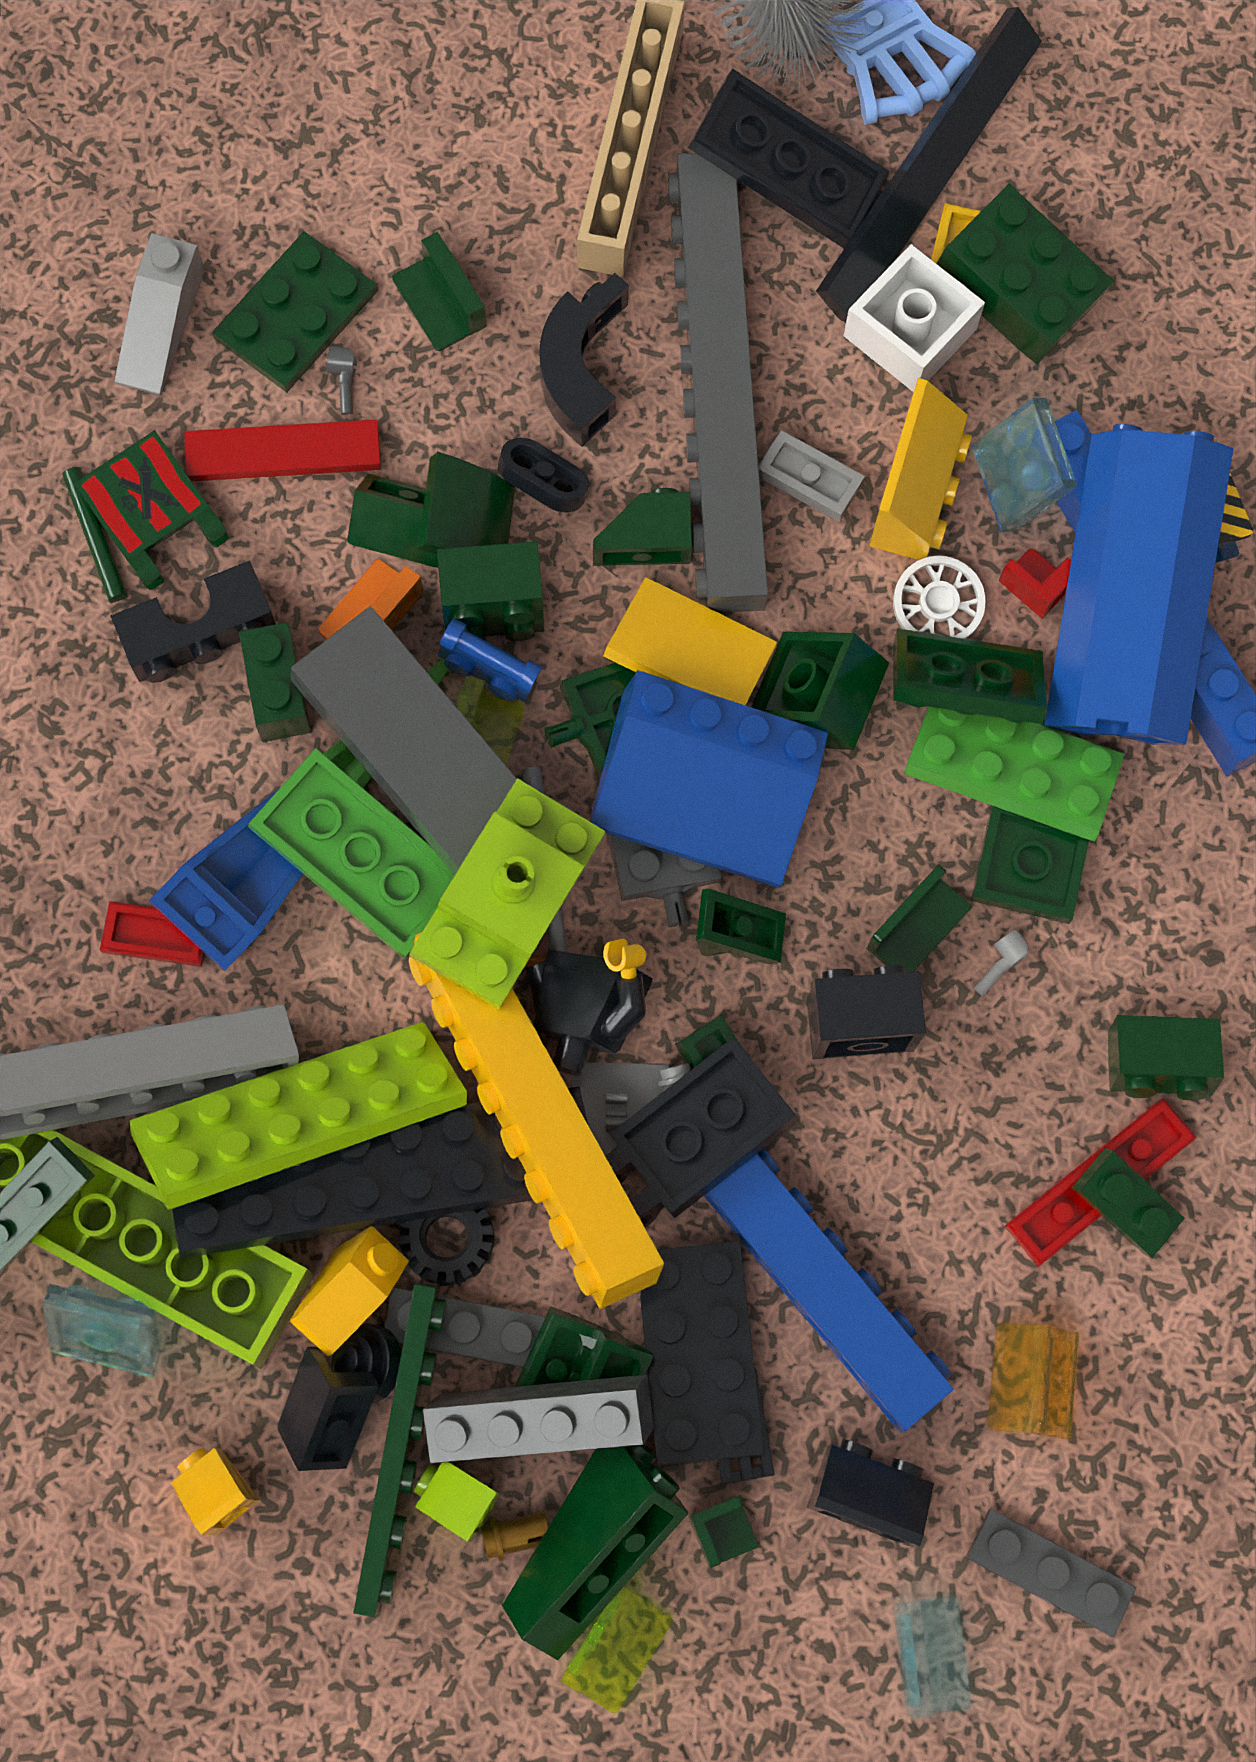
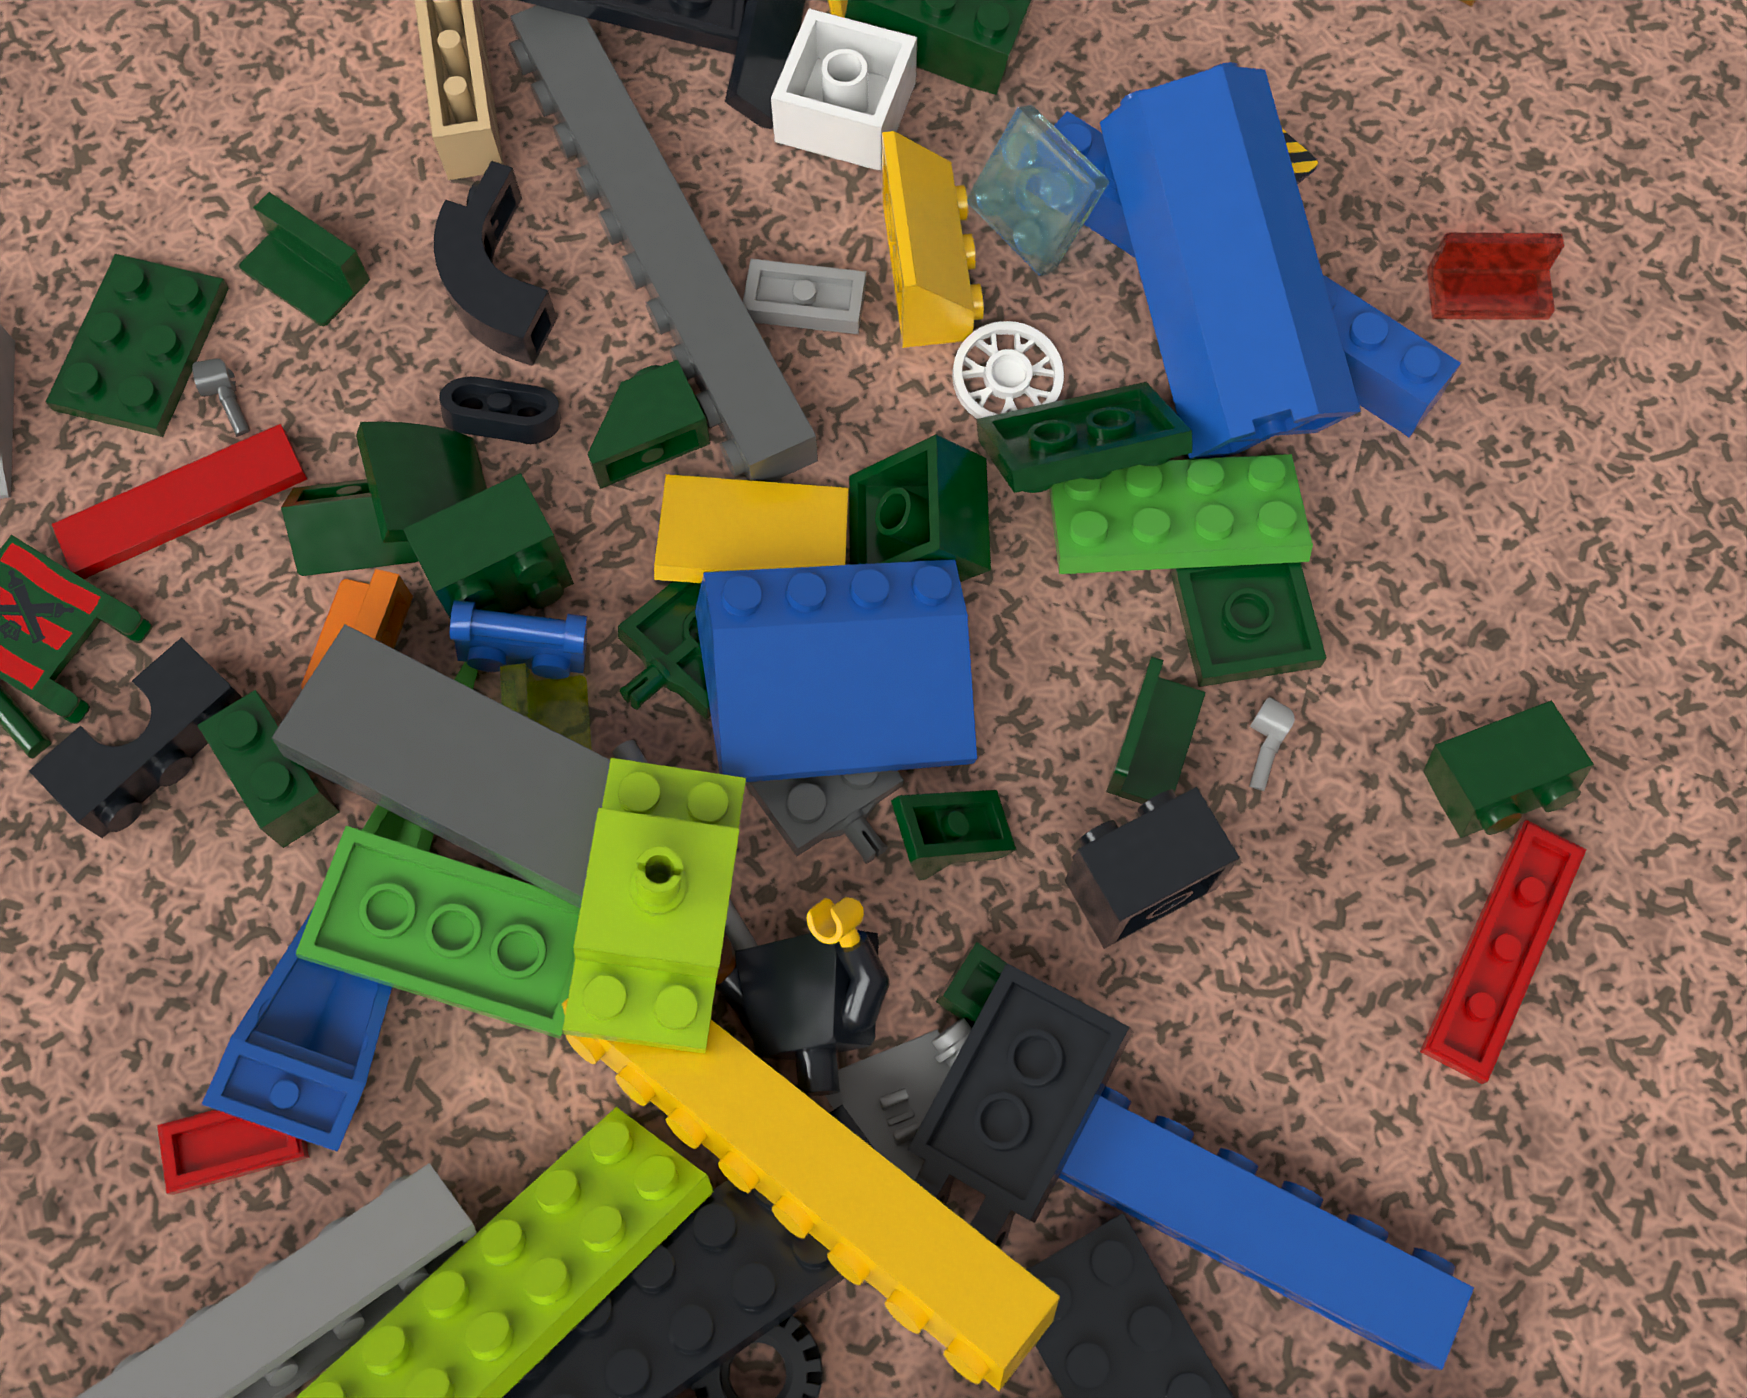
camera: 20 degrees left, 5 degrees down
clear yellow panel [988,1323,1079,1440] -> none
red panel [999,548,1071,619] -> none
dark green plate [1072,1148,1185,1258] -> none

